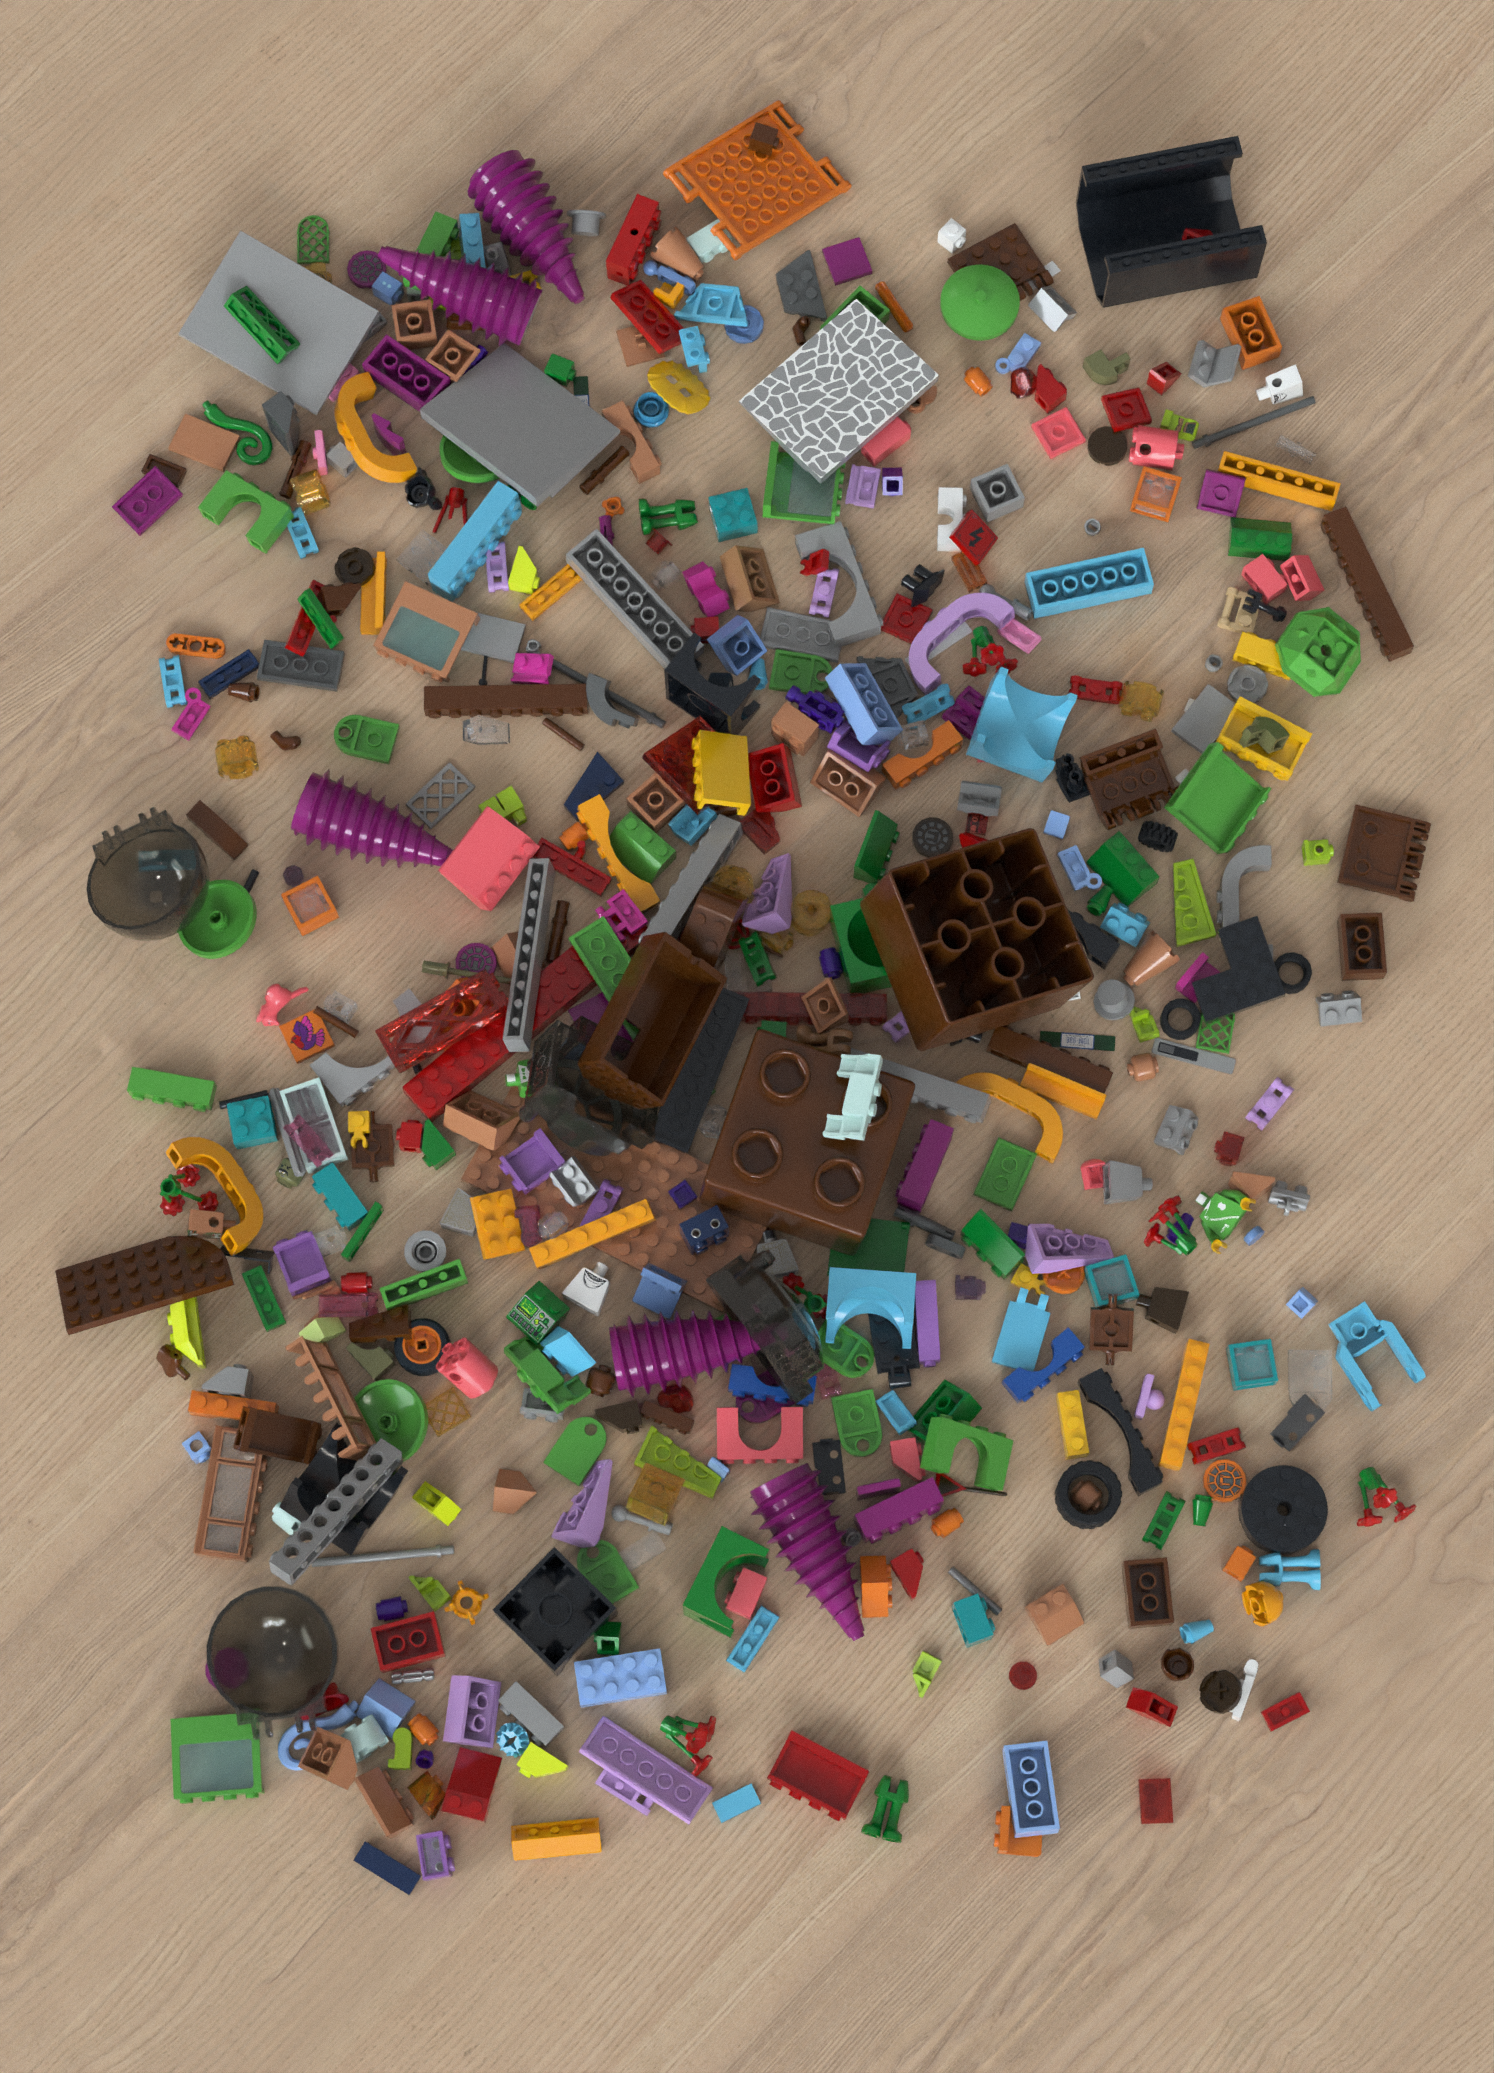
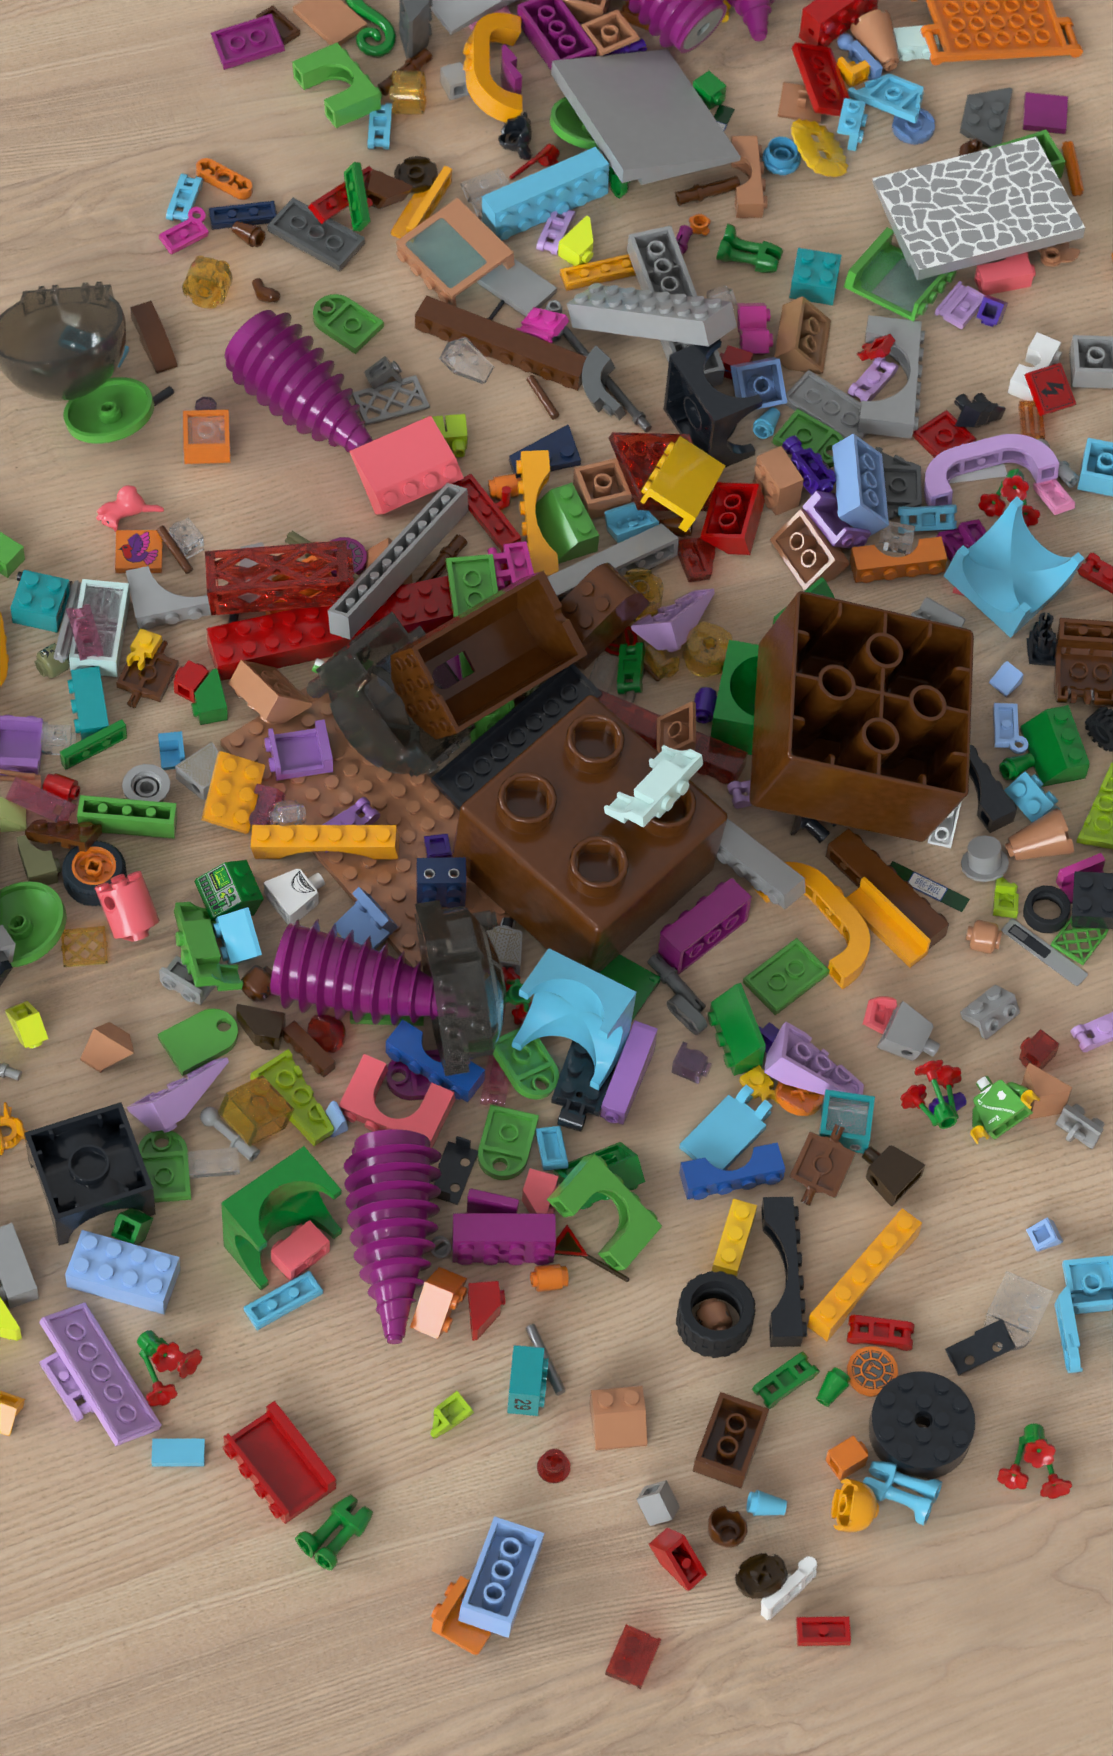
camera: 20 degrees right, 15 degrees down
bright pink plate [313,430,328,476] -> none
light grey bracket [549,1156,599,1207] -> none
clear red piece [645,528,673,555] -> none
lavender tile [1134,1374,1165,1420] -> none
piece [1226,1339,1278,1391] -> none
medium blue tile [1244,1226,1265,1246] -> none
none -> dark azure panel [158,731,185,770]
none -> flat silver bracket [364,356,403,389]
none -> light grey brick [567,283,737,346]

